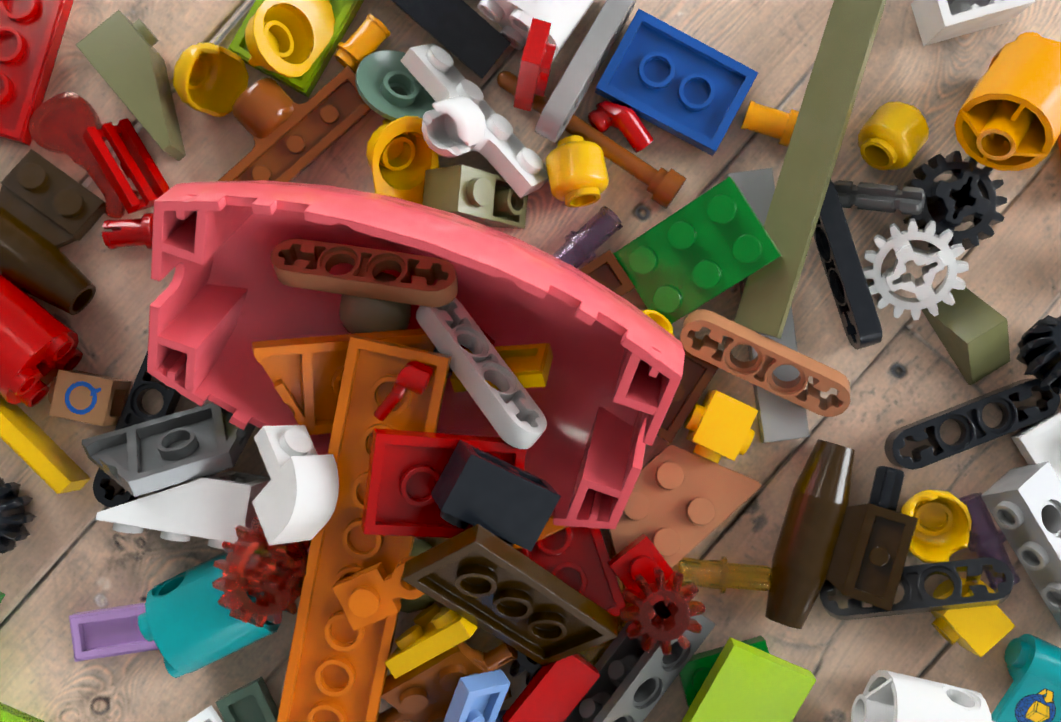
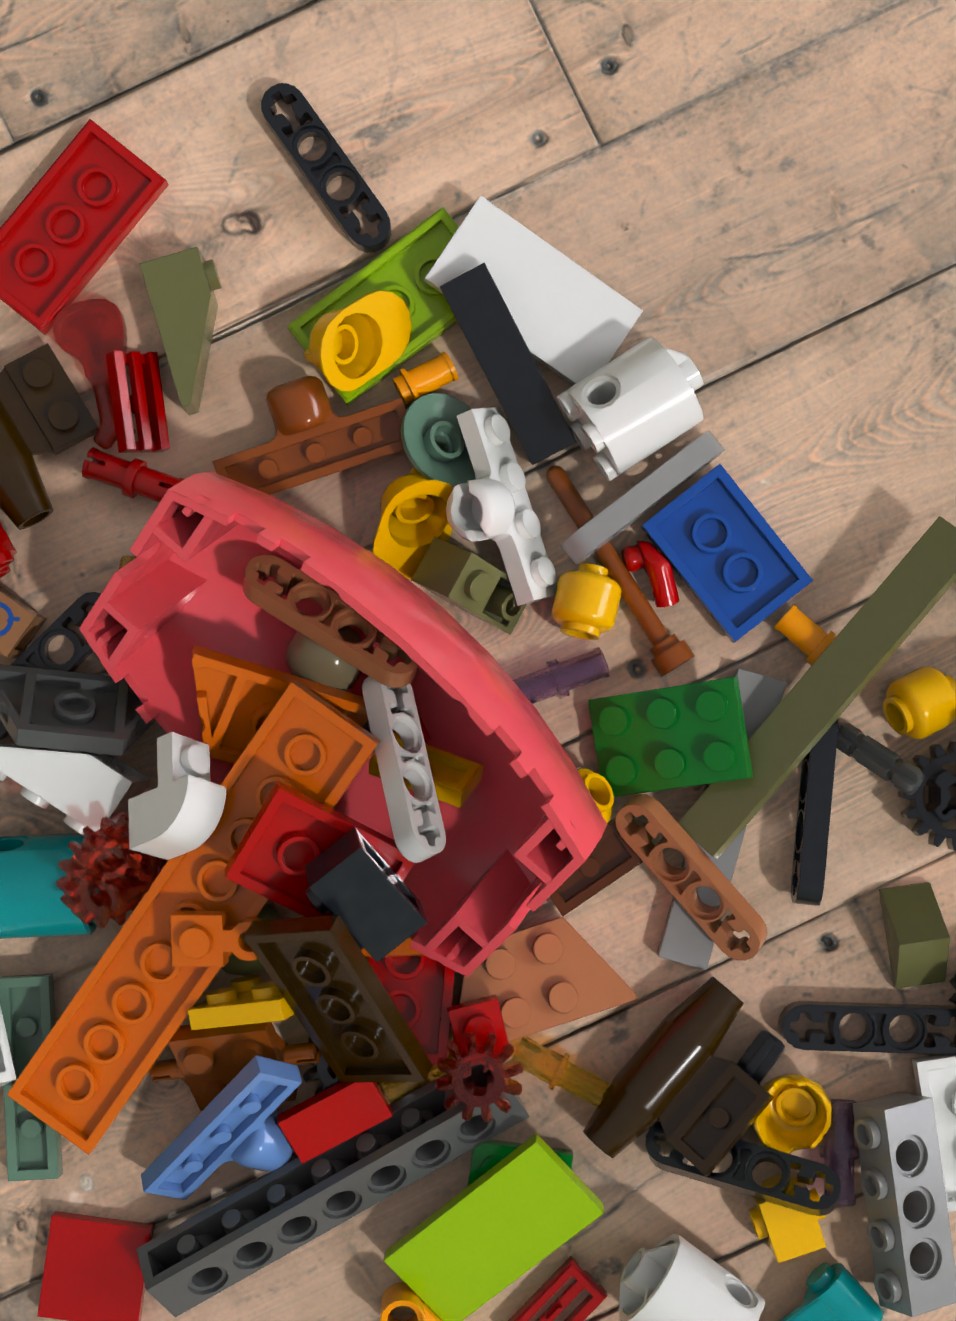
camera: 25 degrees right, 0 degrees up
yellow hair [173,42,249,117] -> none
red hand [374,360,434,421] -> none
red plate [513,18,556,112] -> none
reddish brown plate [579,249,635,297] -> none
yellow brick [684,390,759,464] -> none
white gear [863,218,969,320] -> none

